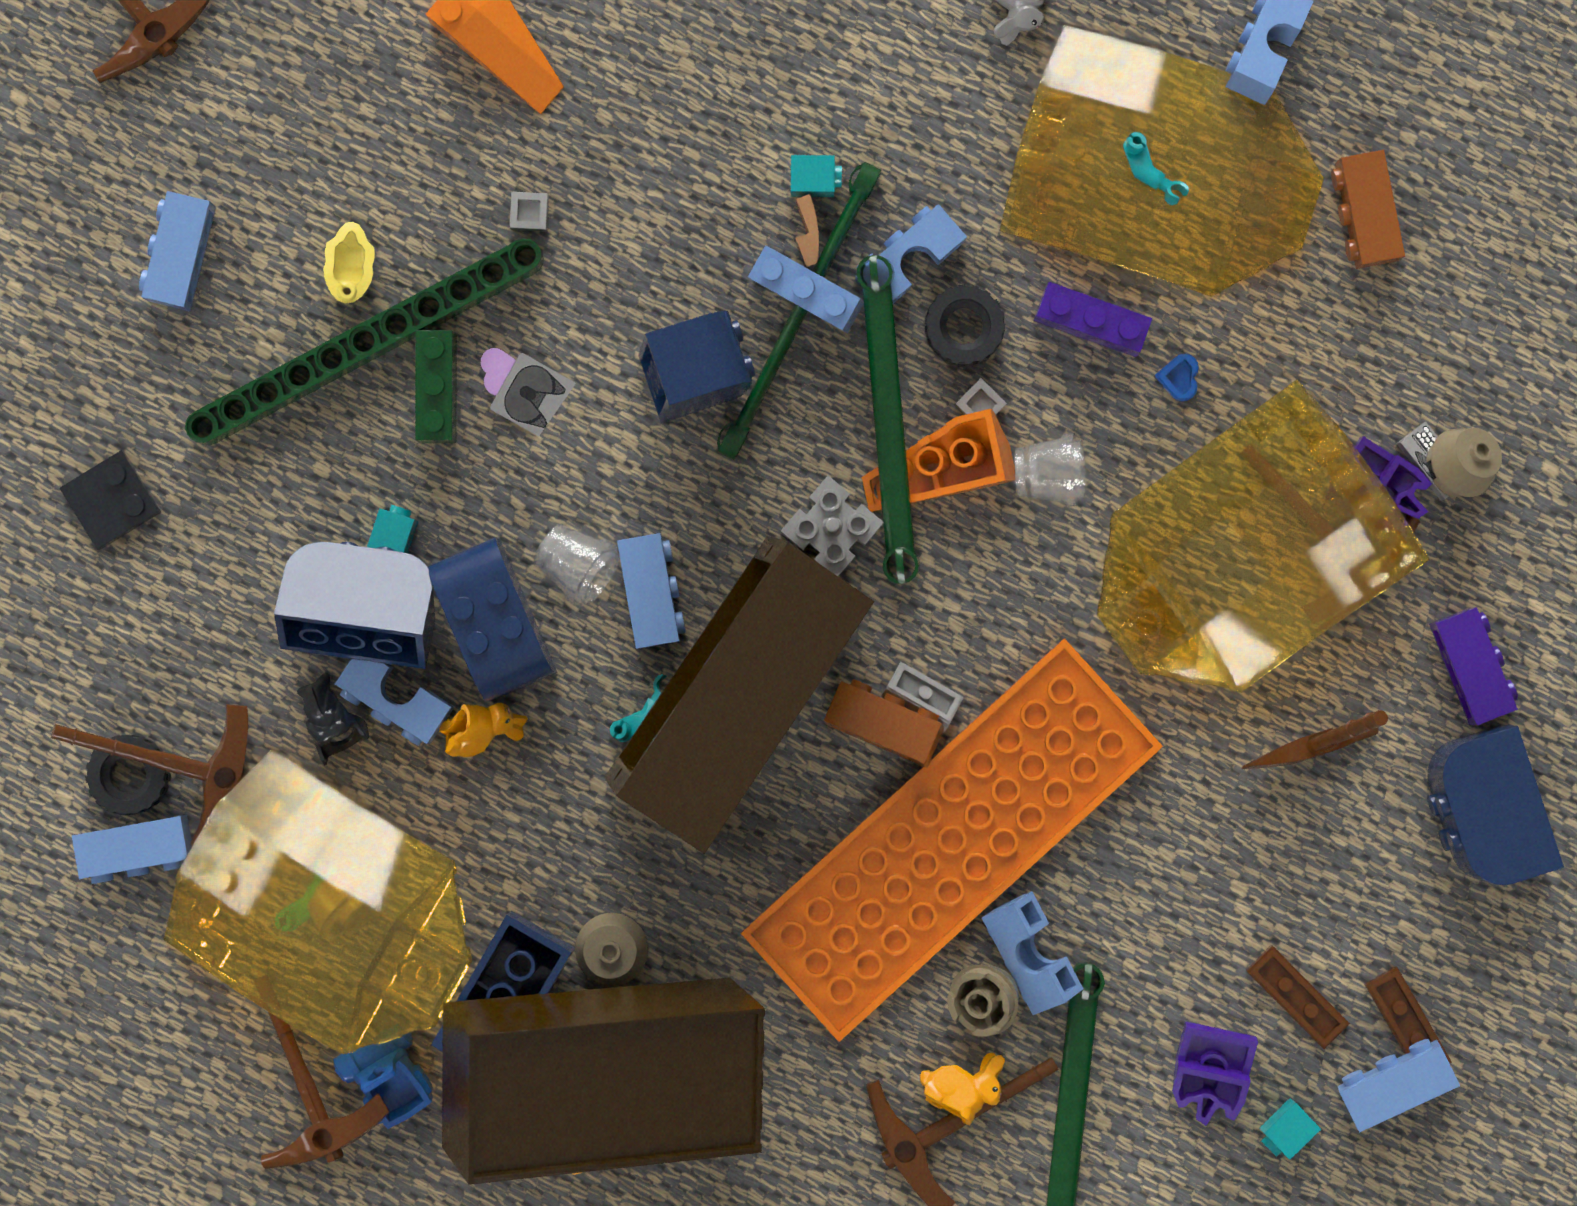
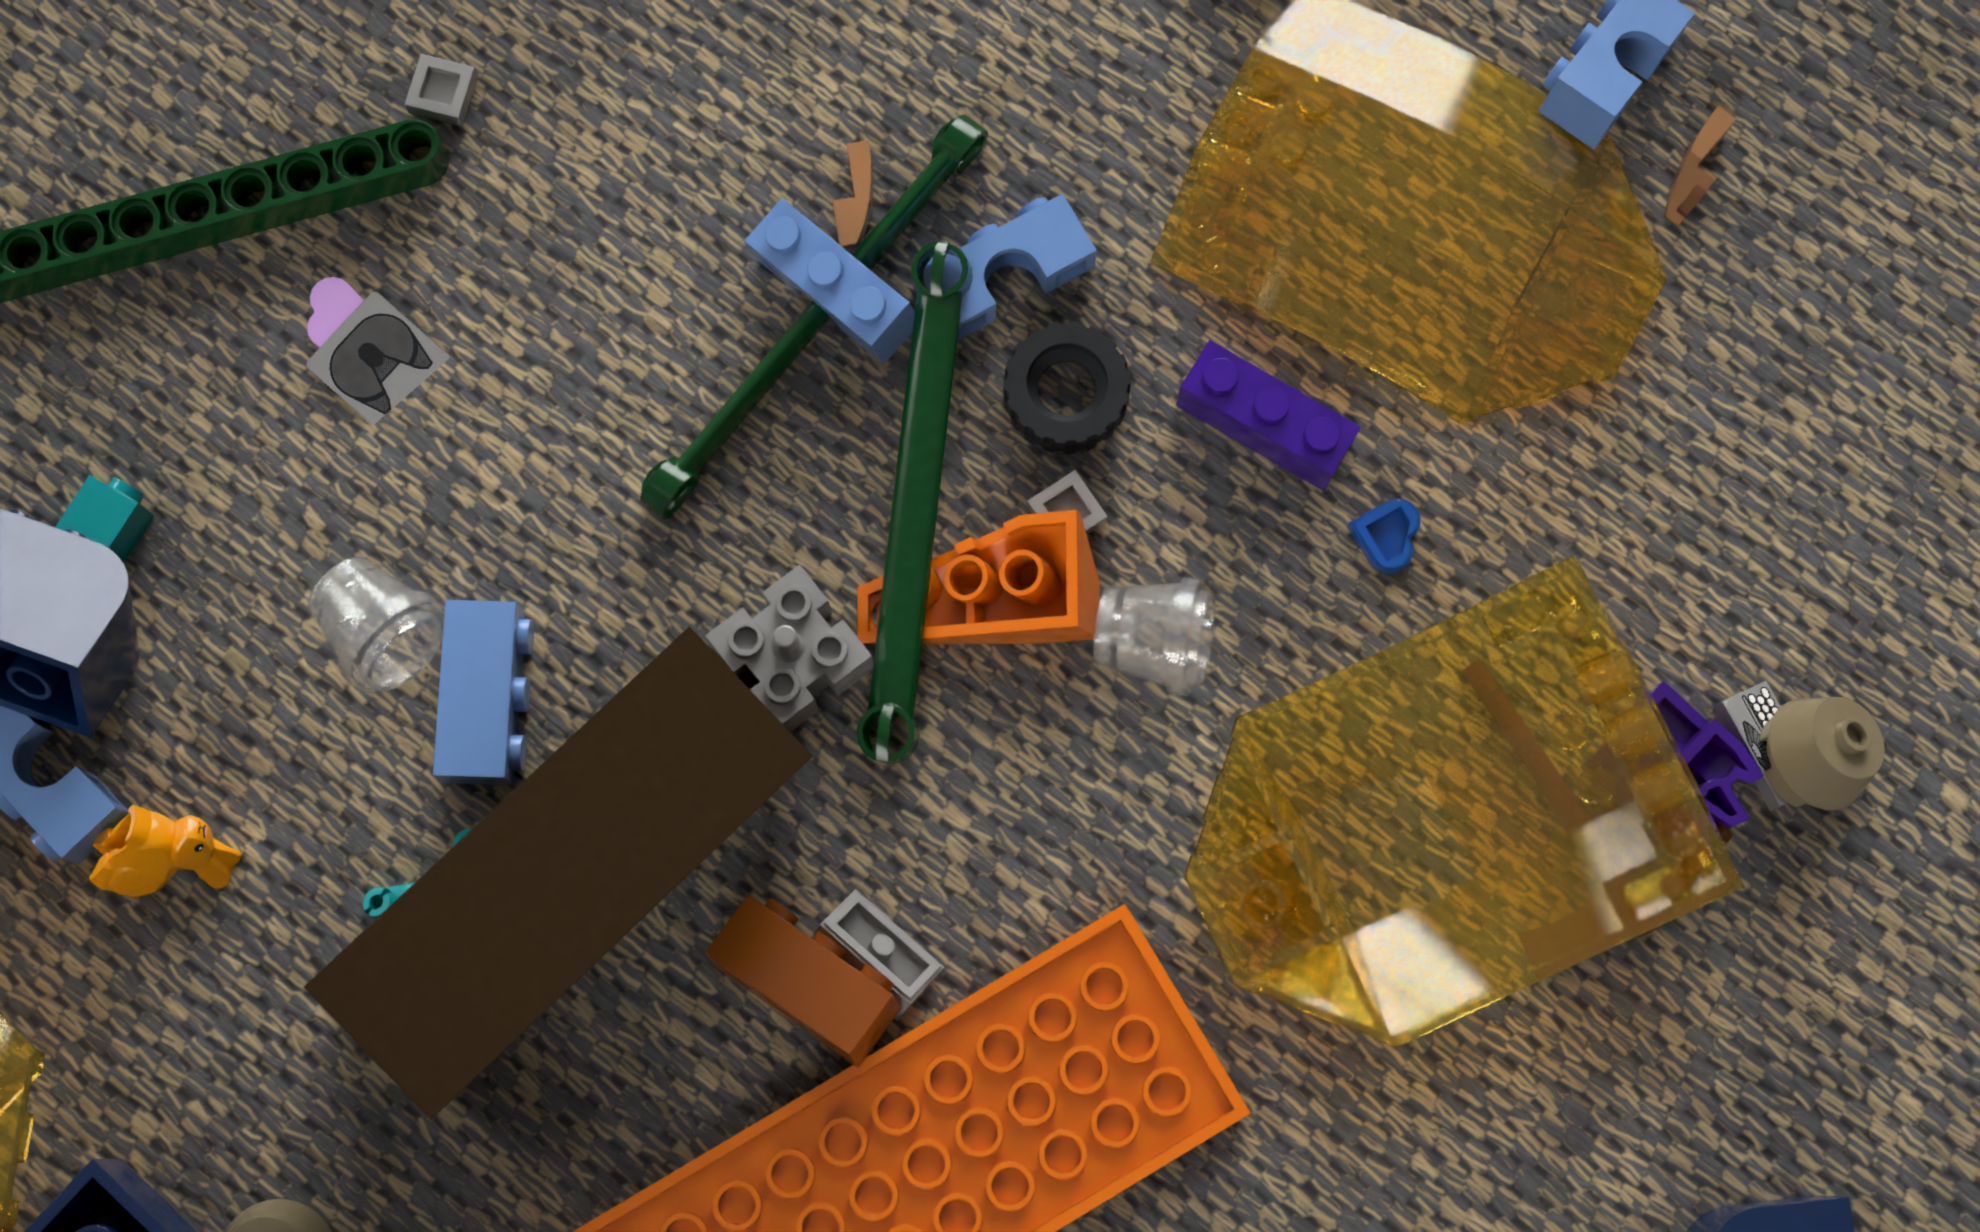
camera: 15 degrees right, 10 degrees down
light yellow arm [323,222,375,303] -> none
dark green brick [415,330,457,443] -> none
dark blue brick [428,537,558,702] -> none
dark blue brick [638,311,755,424] -> none
teal brick [791,155,842,197] -> none
teal arm [1123,132,1189,205] -> none
reddish brown piece [1242,710,1388,769] -> none
dark orange brick [1331,149,1405,269] -> none
dark purple brick [1429,607,1518,726] -> none
none -> medium nougat slope [1665,105,1736,227]

